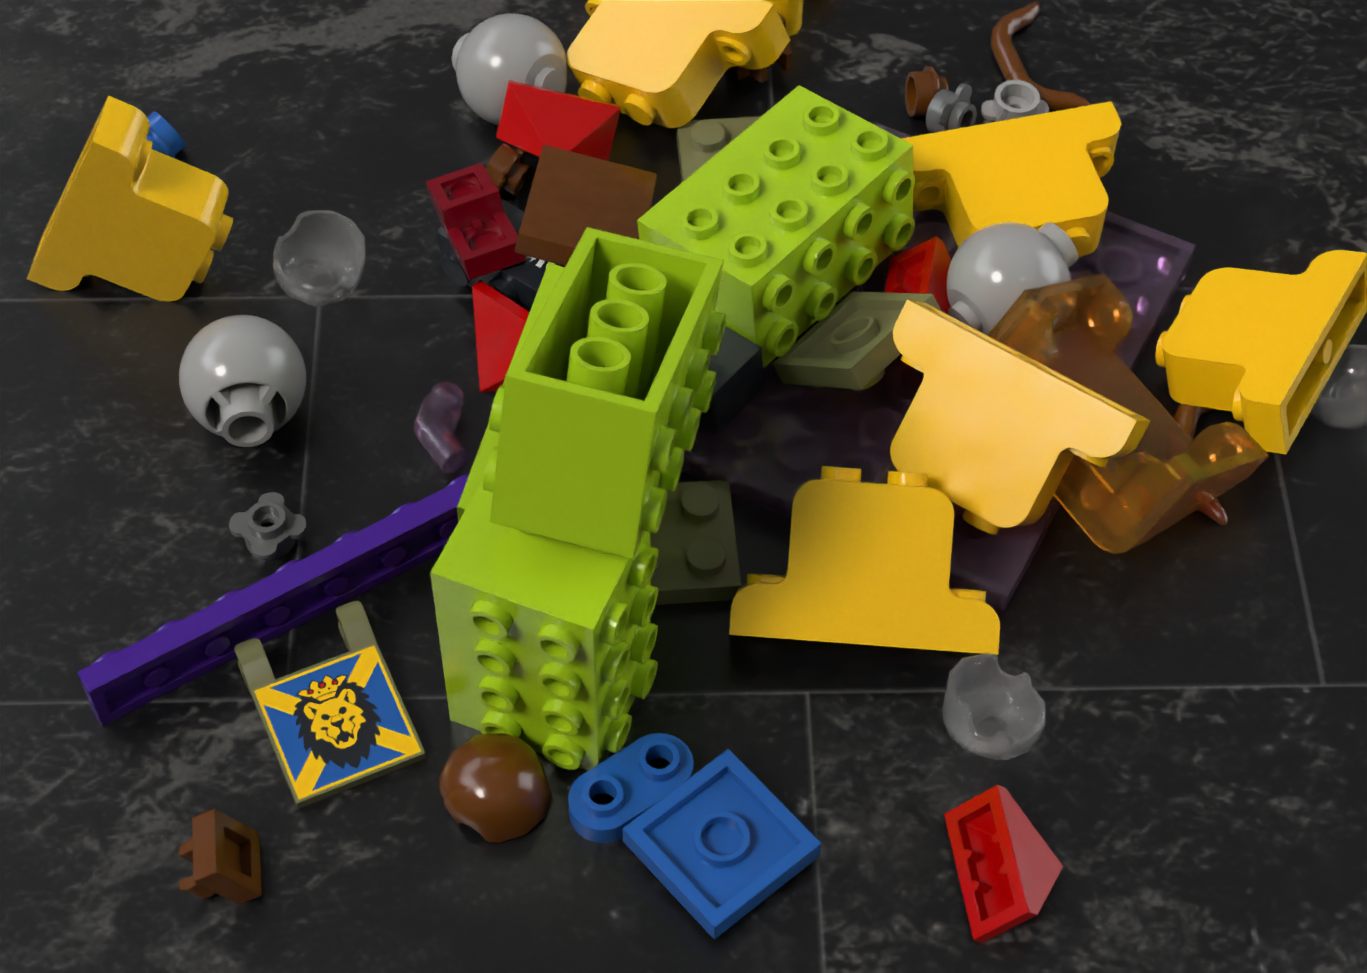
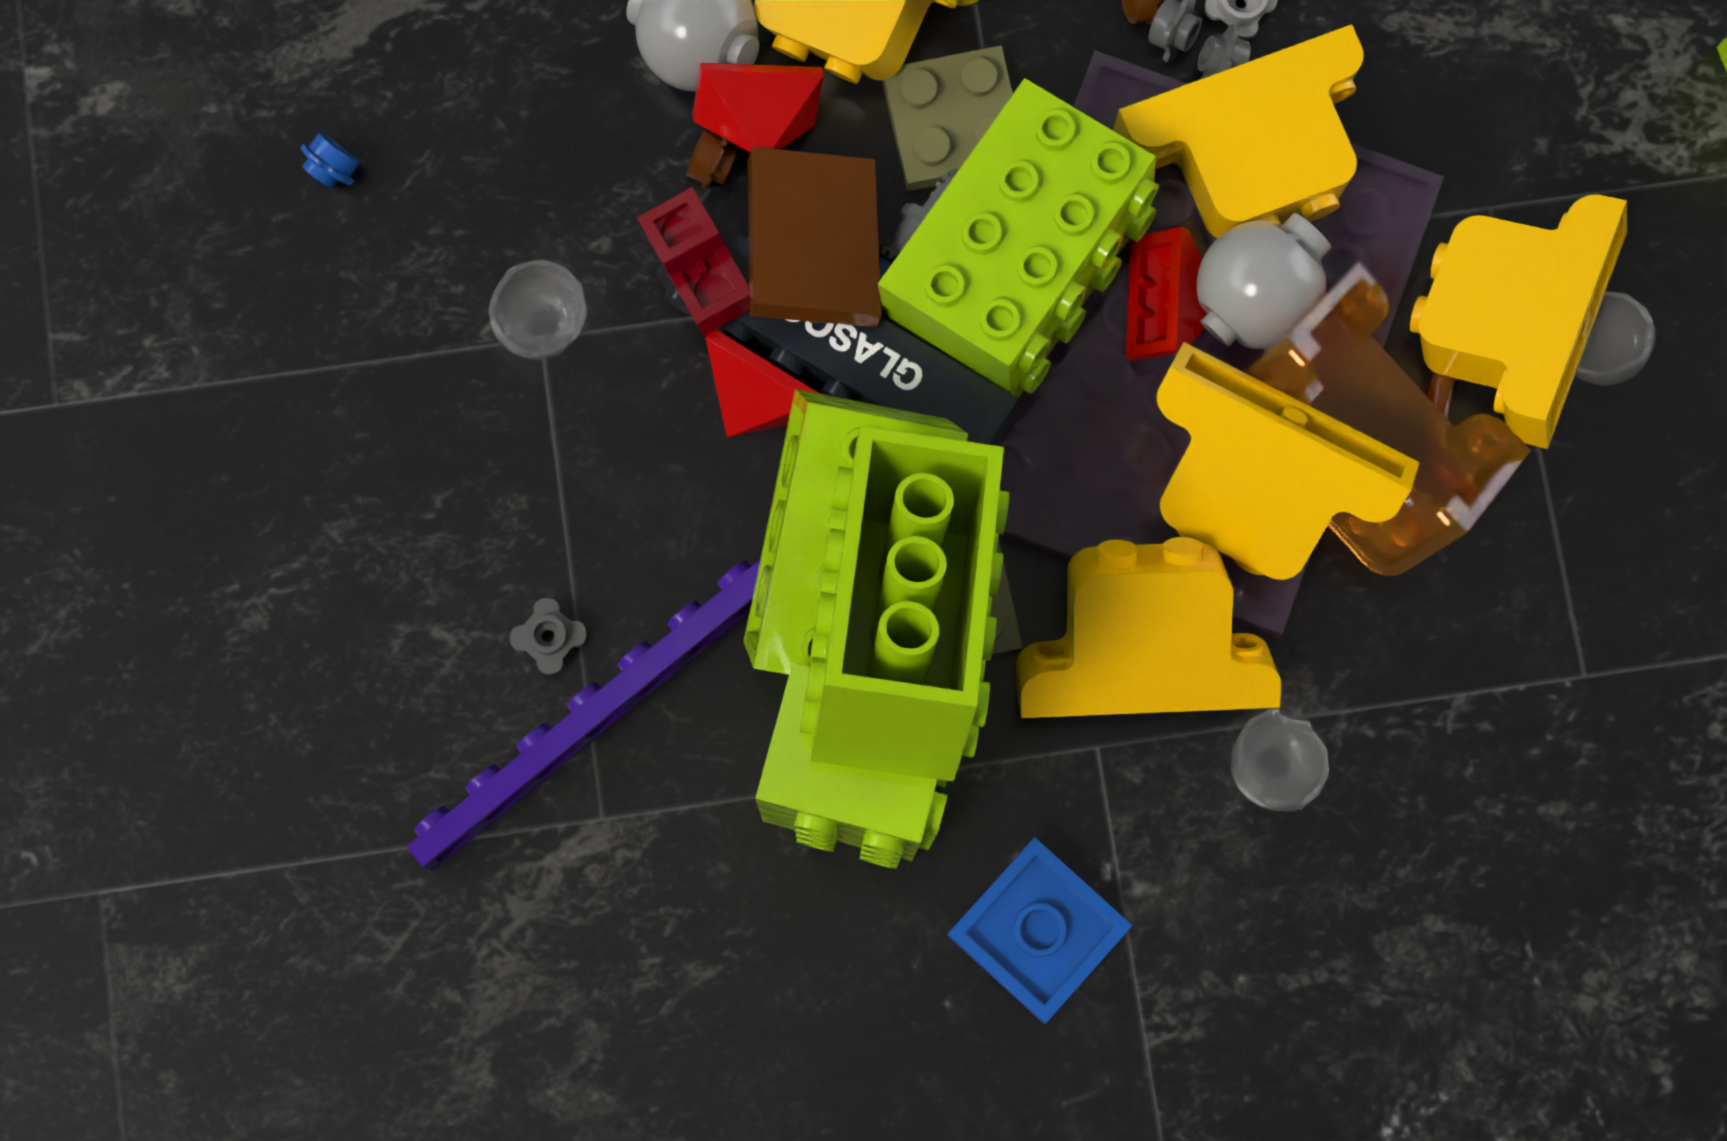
camera: 10 degrees left, 25 degrees up
yellow brick [27,96,233,302] -> none
reddish brown tile [178,808,262,905] -> none
light grey brick [179,315,306,447] -> none
flag [234,601,426,809] -> none
clear purple arm [413,382,469,473] -> none
reddish brown hair [439,733,552,843] -> none
blue plate [568,733,693,843] -> none
olive plate [772,292,941,391] -> none
red slope [944,785,1063,943] -> none

